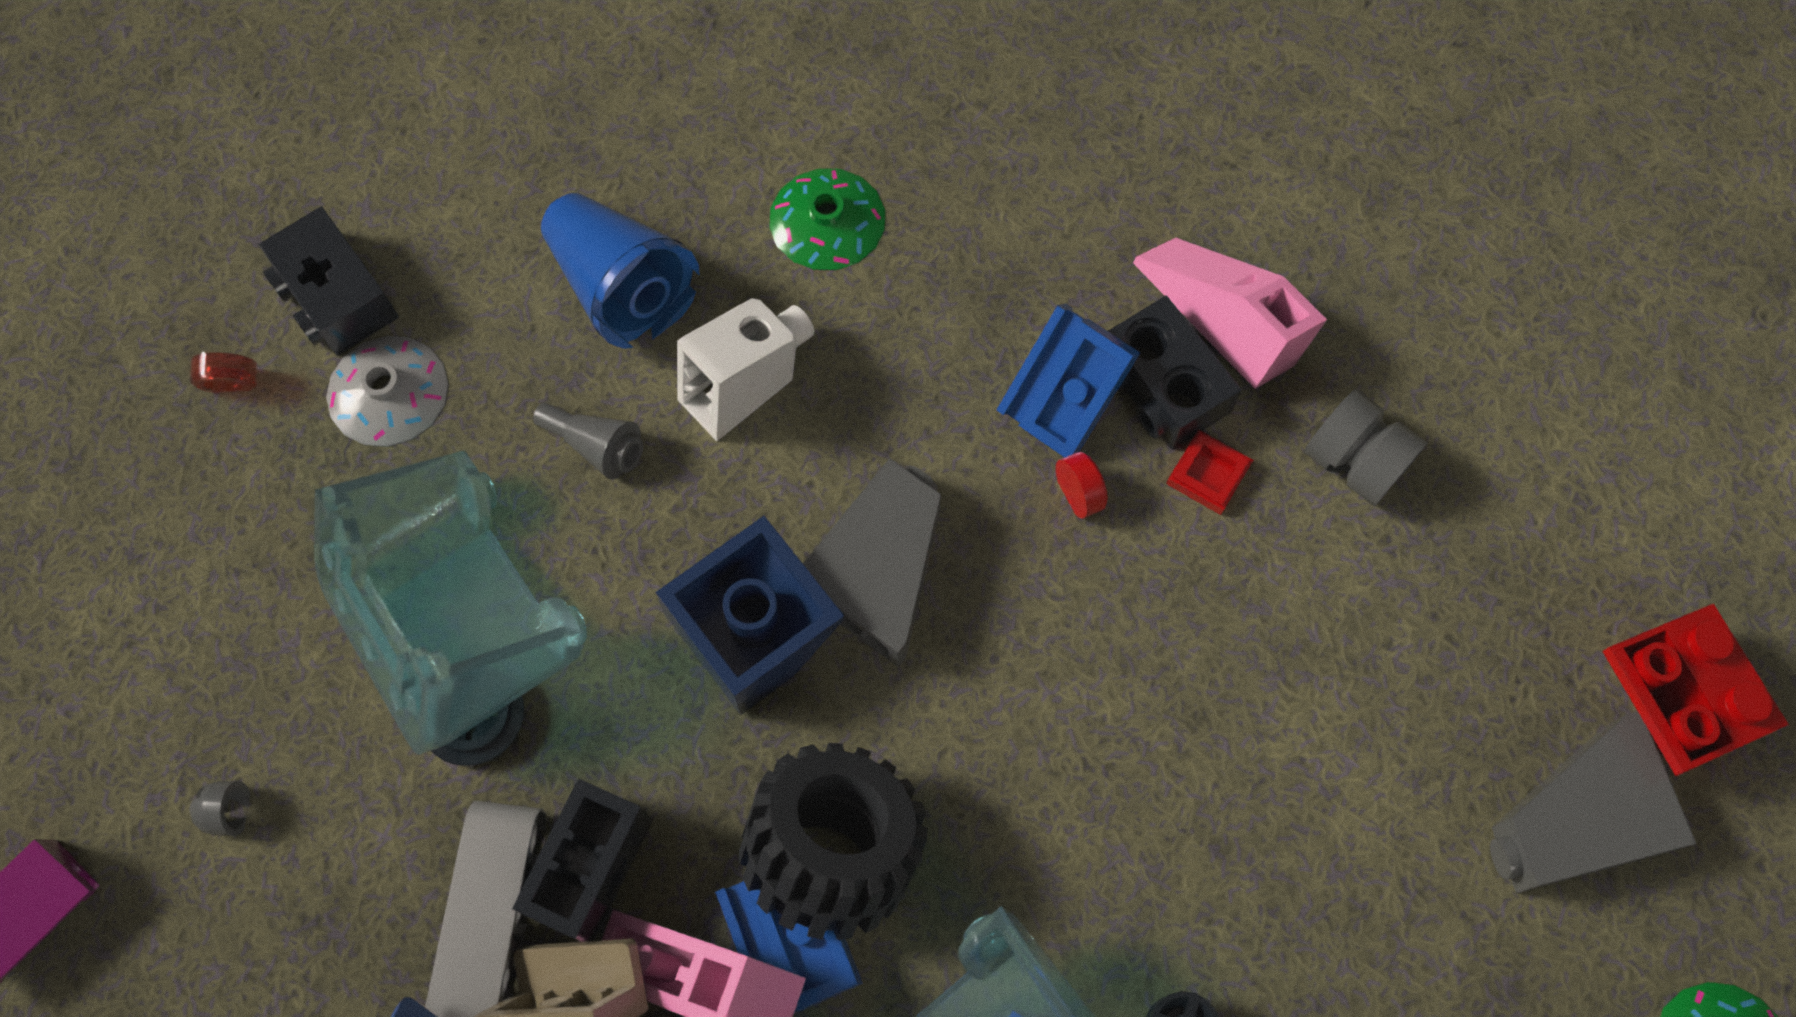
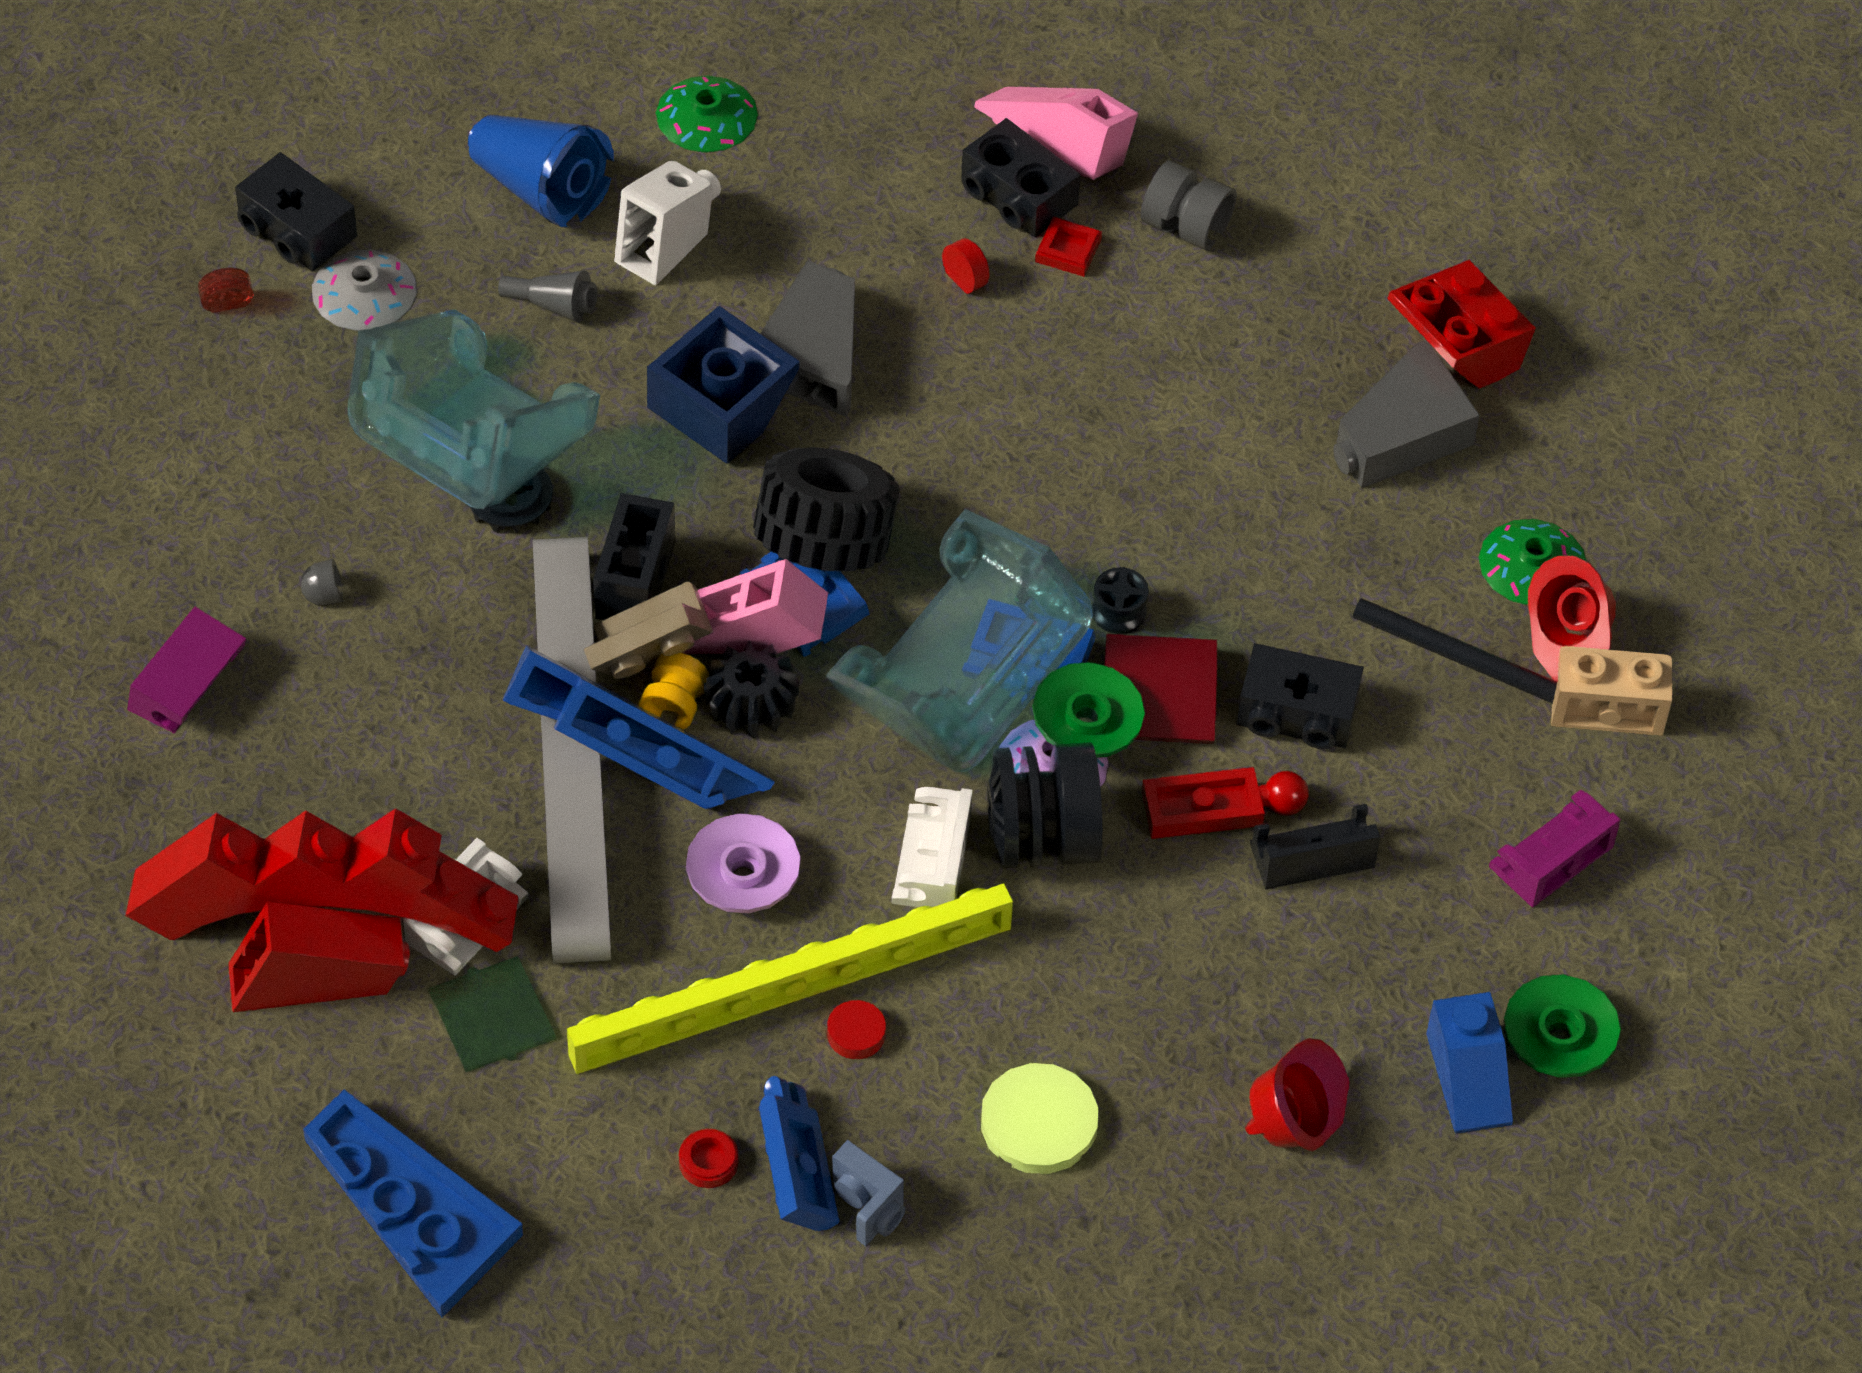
camera: 15 degrees left, 15 degrees down
blue plate [996,303,1140,458] -> none

